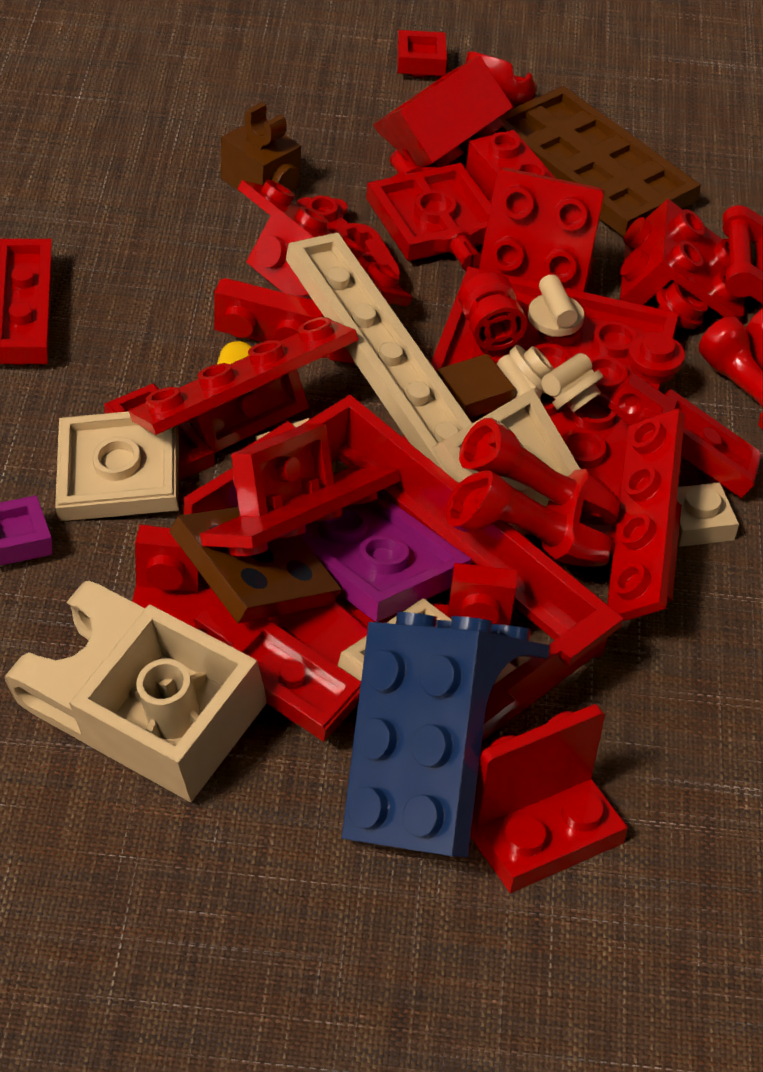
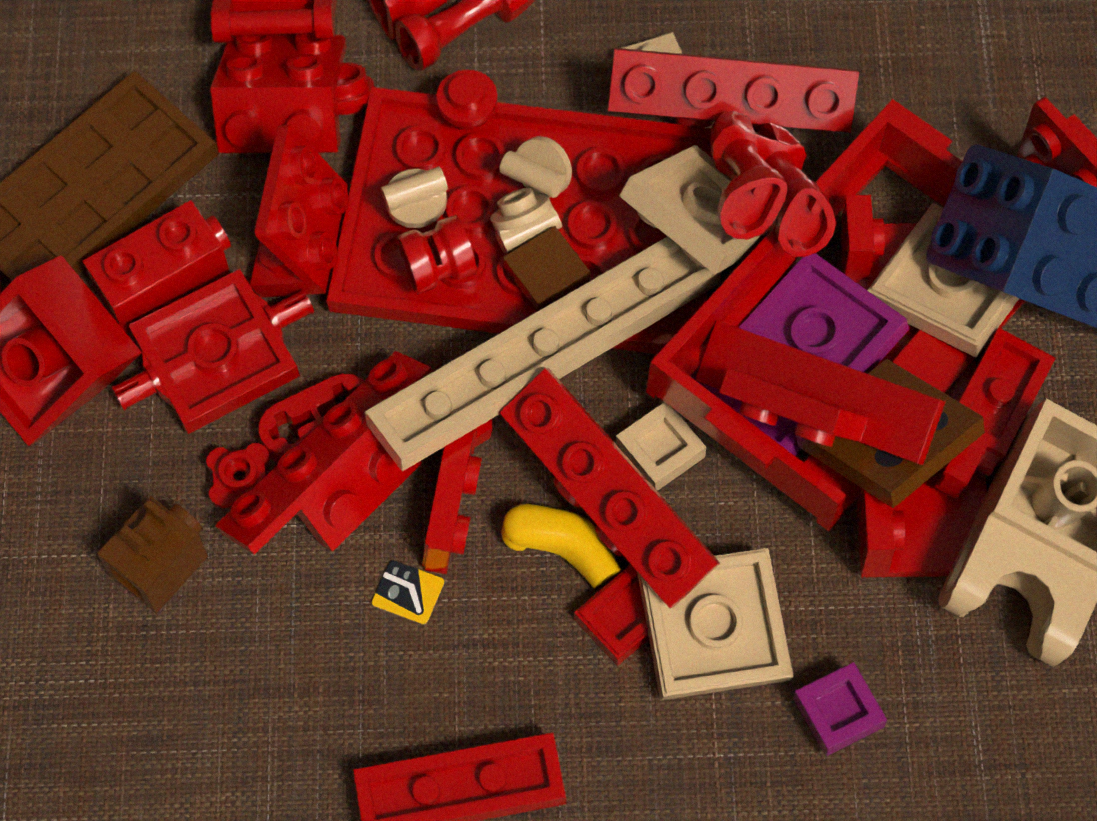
camera: 90 degrees left, 20 degrees up
red hinge [608,372,761,498] -> none
none -> sticker [372,560,444,624]

